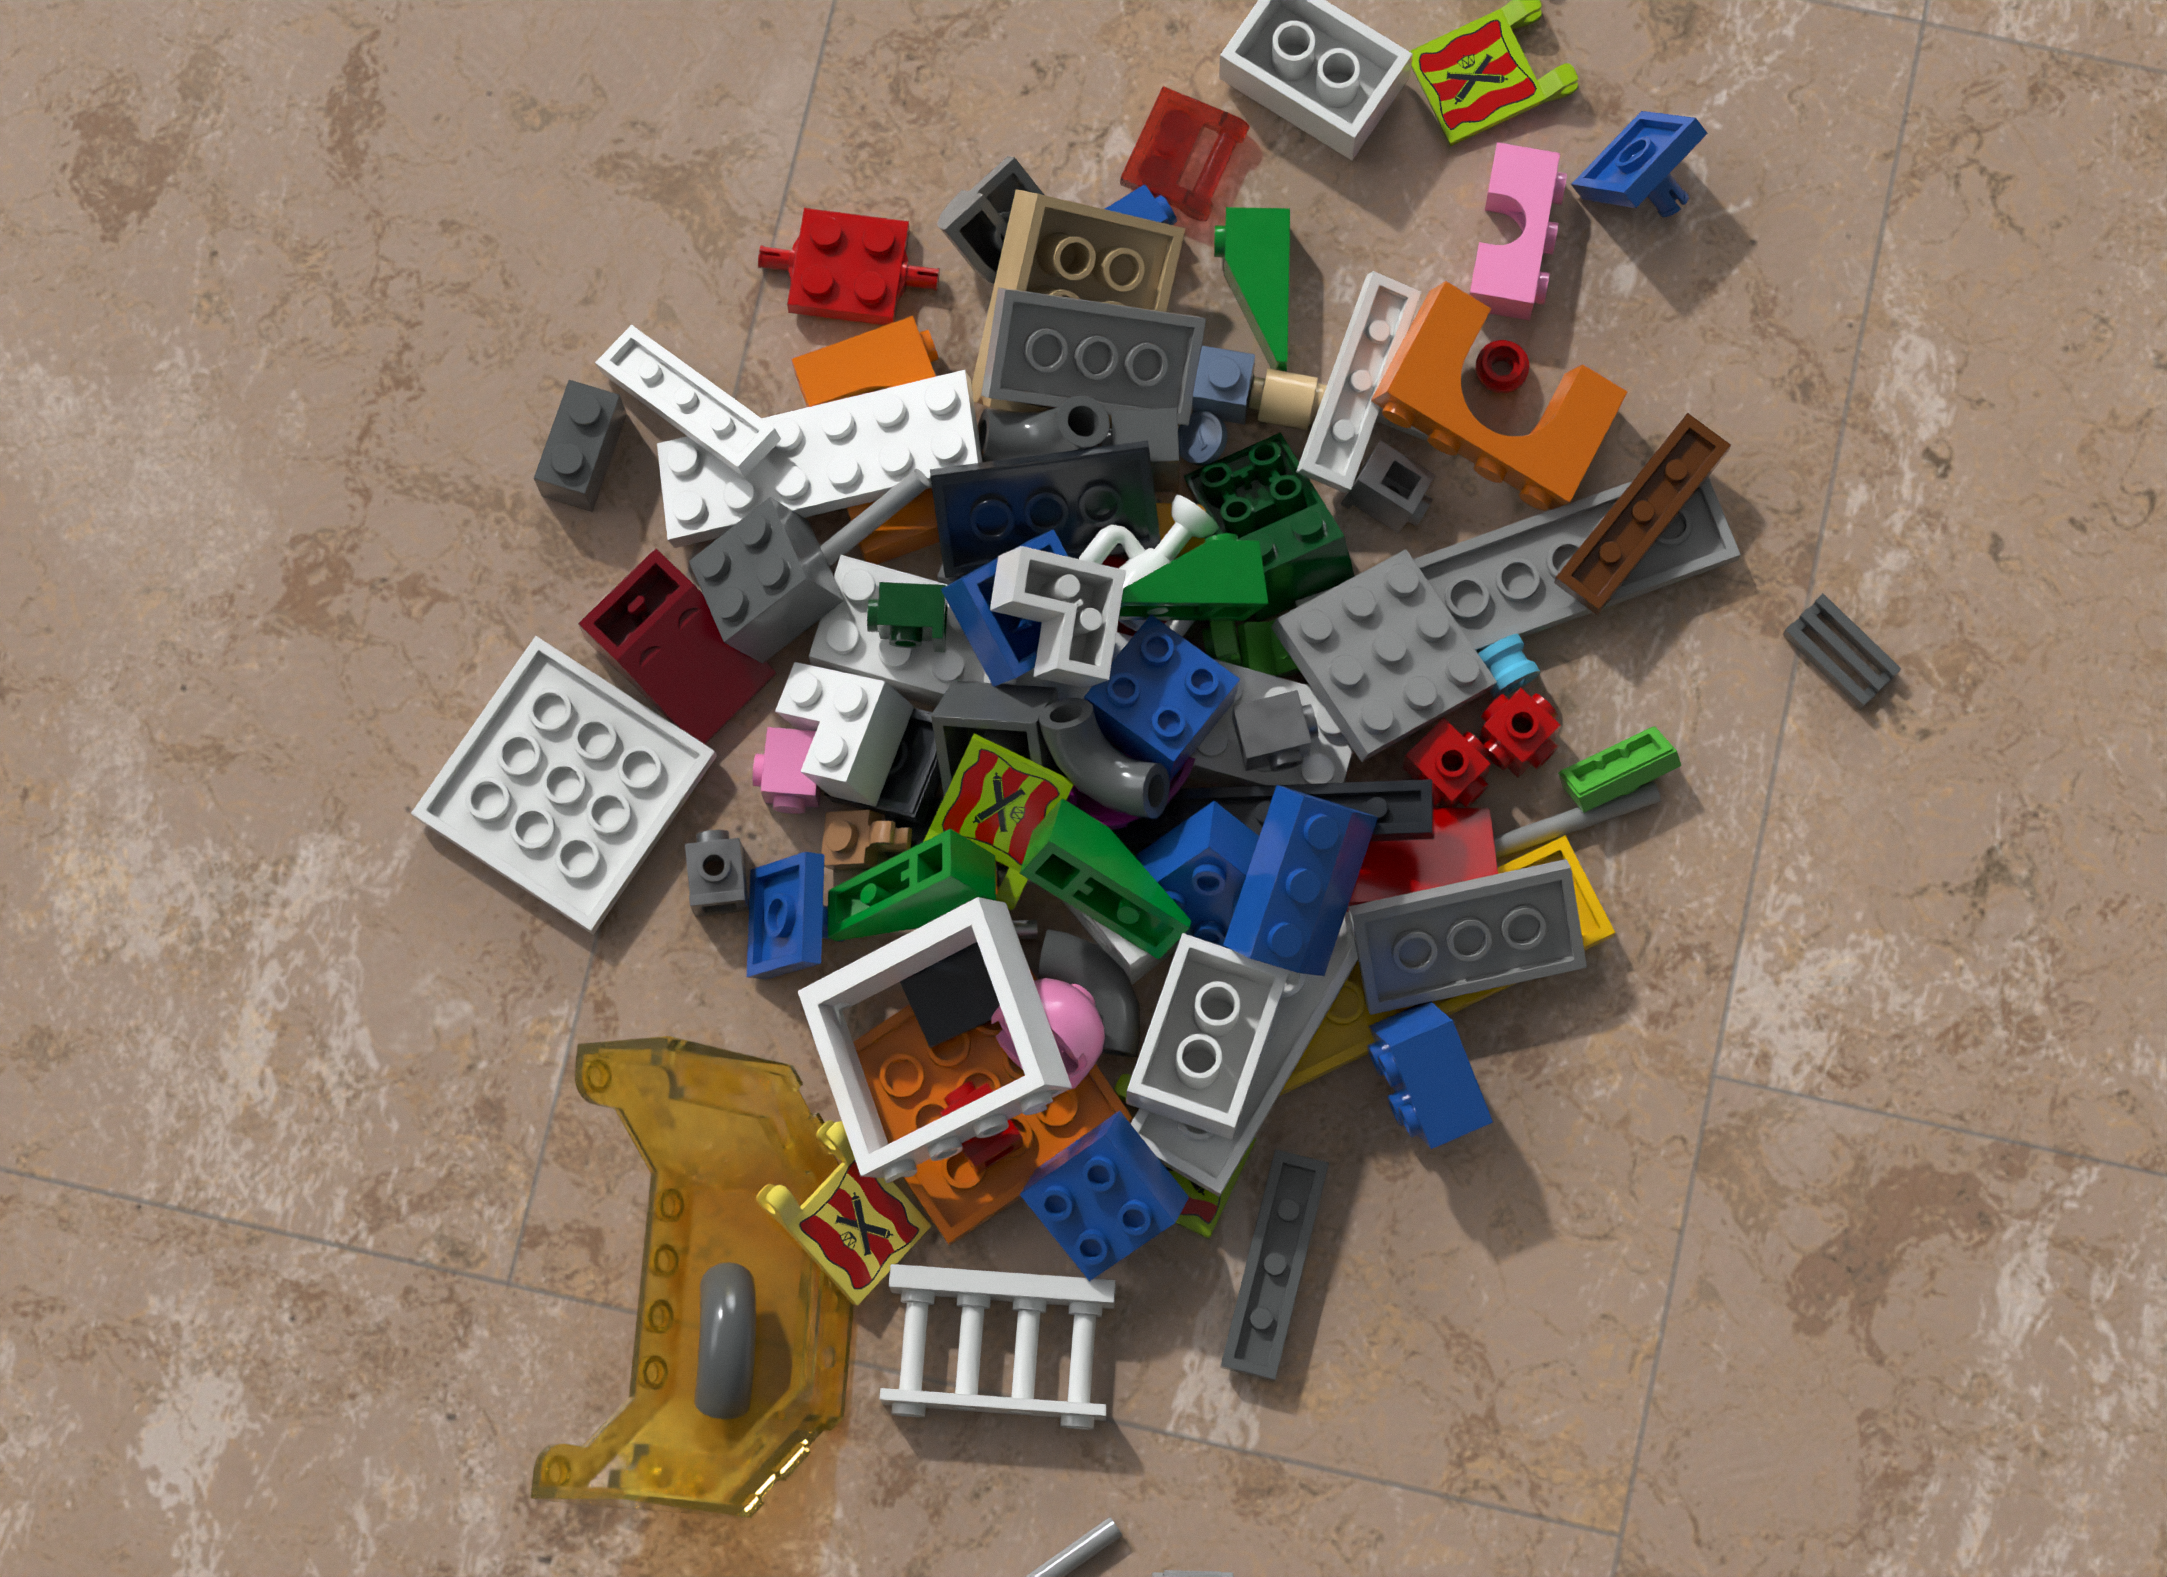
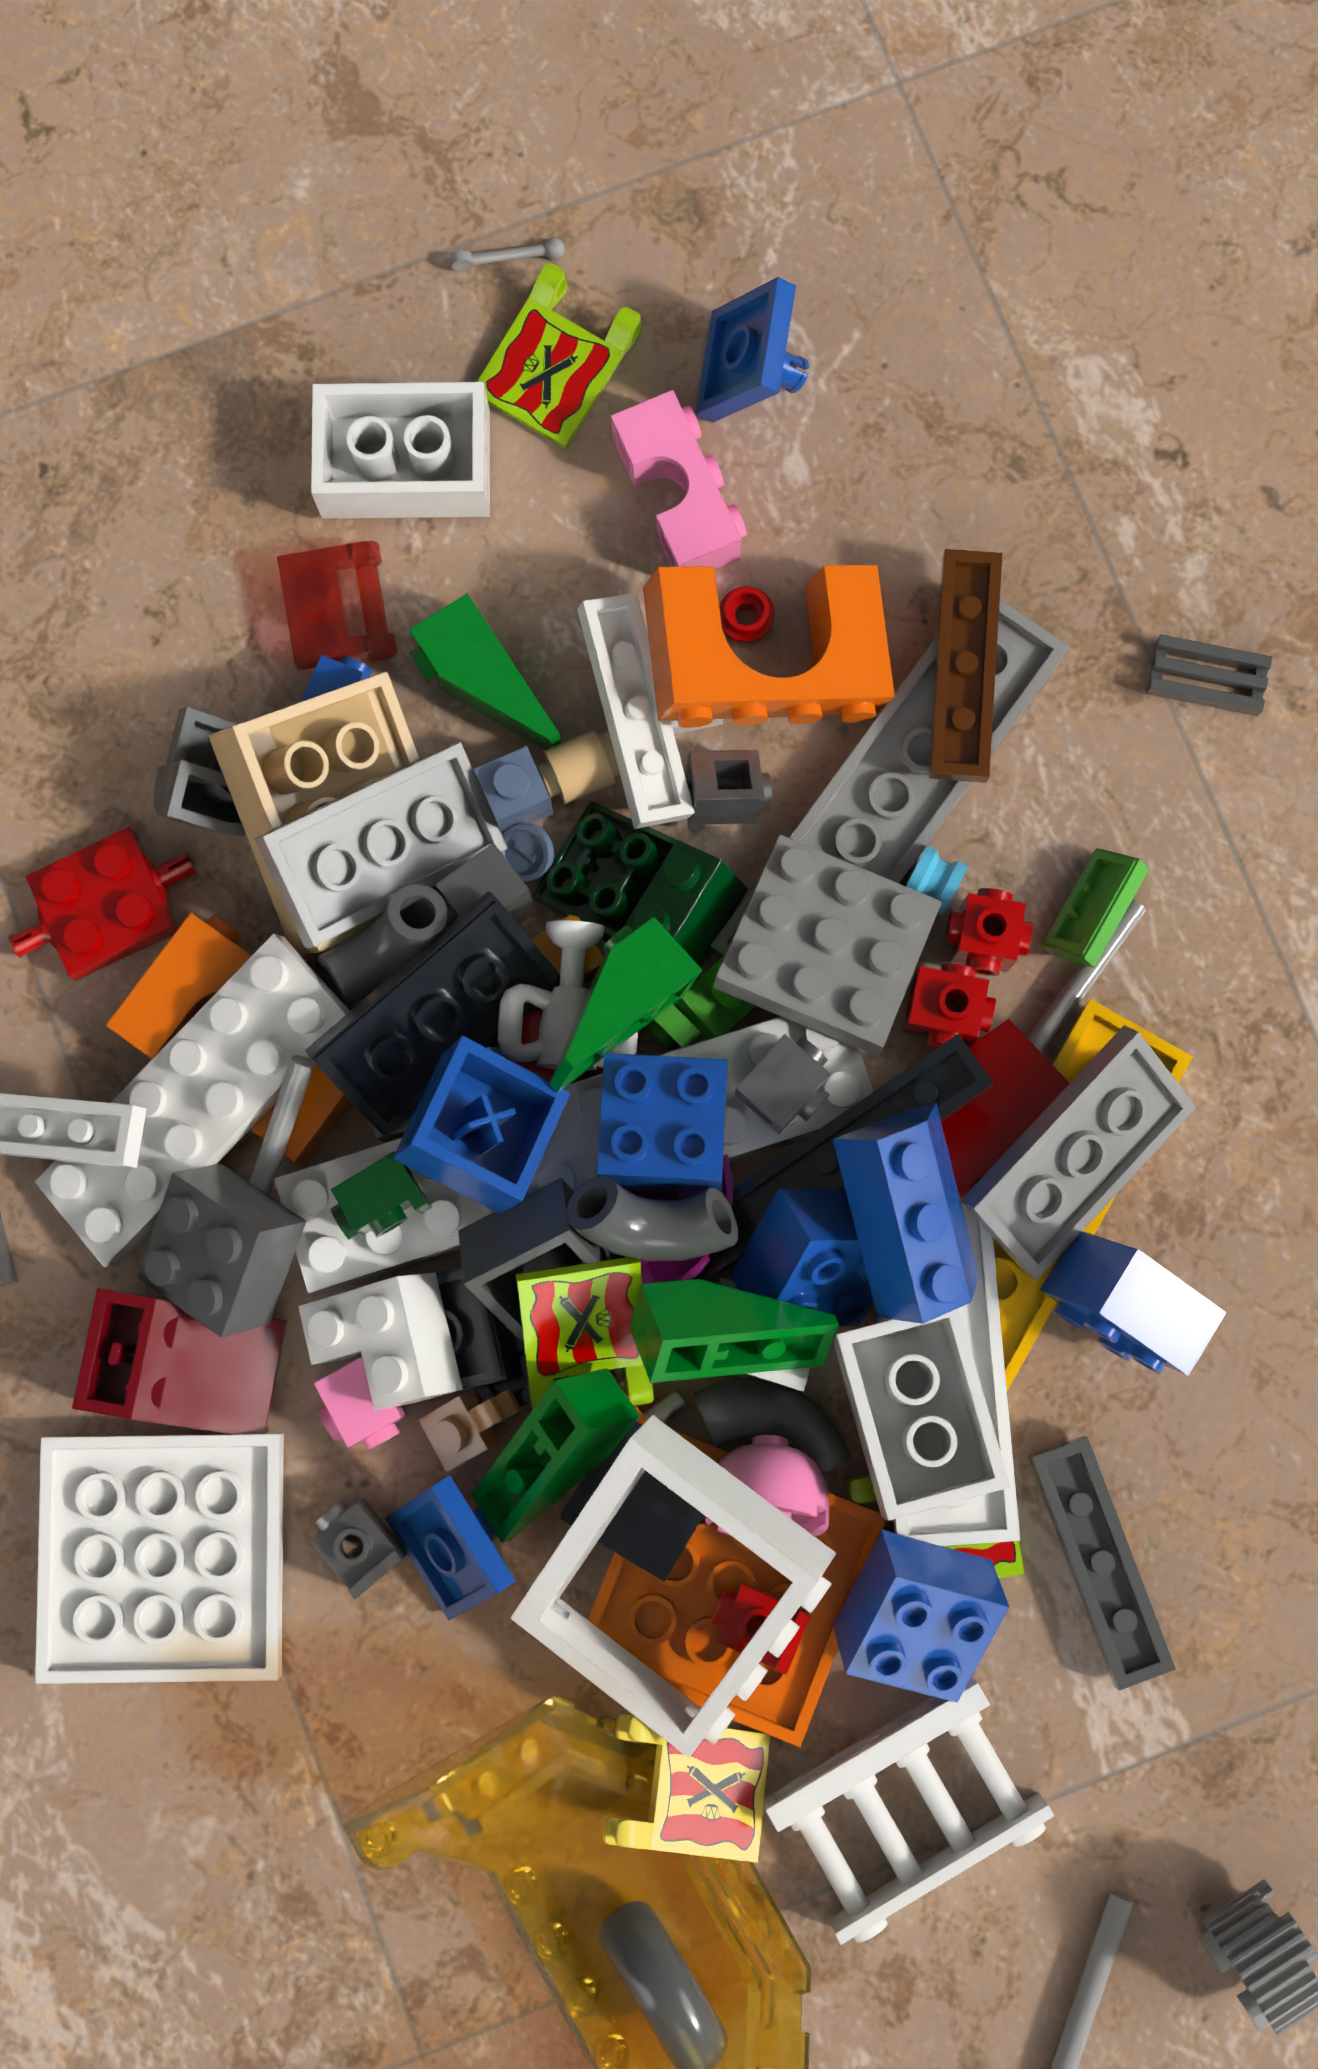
camera: 35 degrees left, 5 degrees up
white brick [990,546,1126,688] -> none

